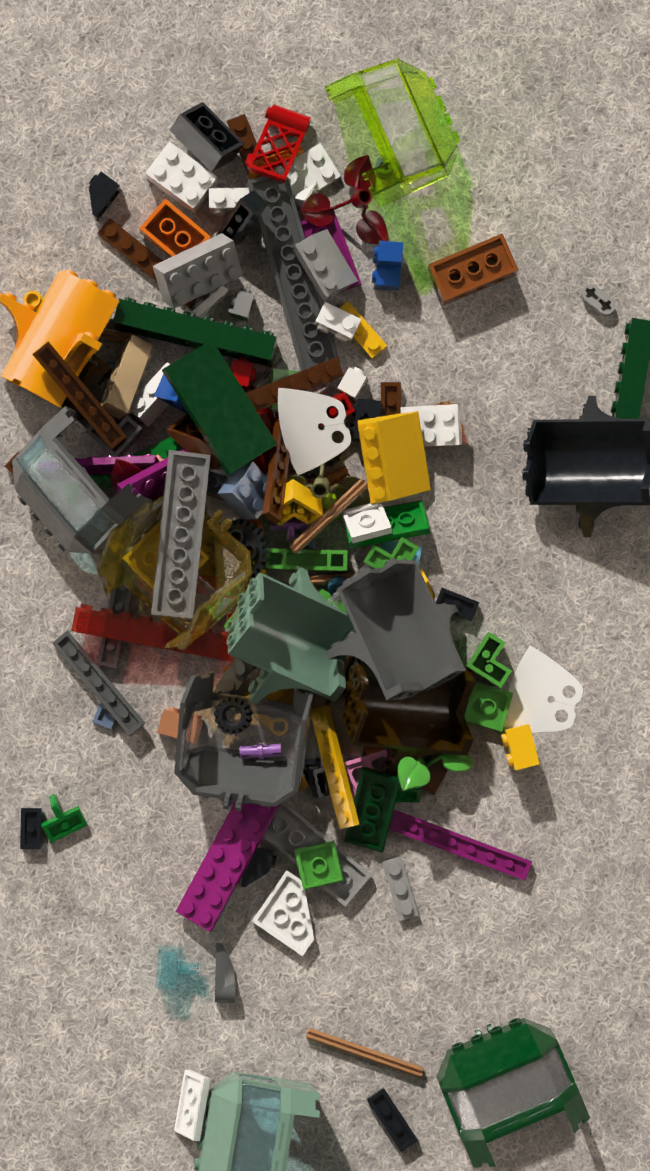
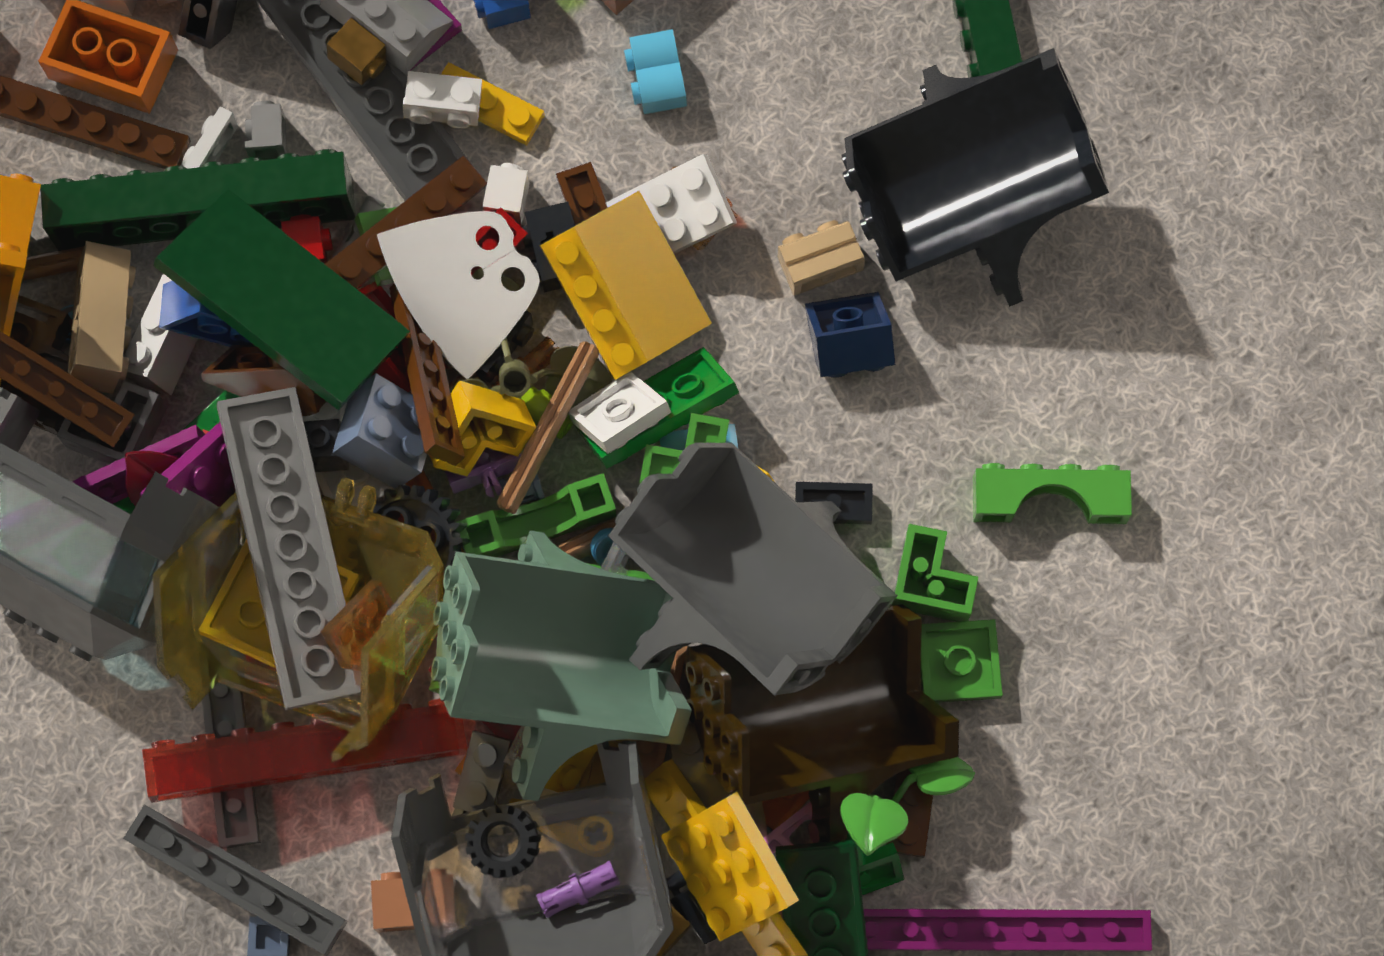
camera: 20 degrees left, 10 degrees down
light grey brick [153,233,243,309] -> none
yellow brick [501,724,540,770] -> none
white piece [503,646,583,733] -> none
none -> clear orange bracket [320,580,416,672]
none -> pearl gold brick [327,18,387,85]
none -> medium azure brick [624,29,687,114]
none -> yellow plate [660,792,799,941]
none -> tan brick [777,220,865,296]
none -> dark blue slope [805,292,896,378]
none -> bright green arch [973,463,1132,524]

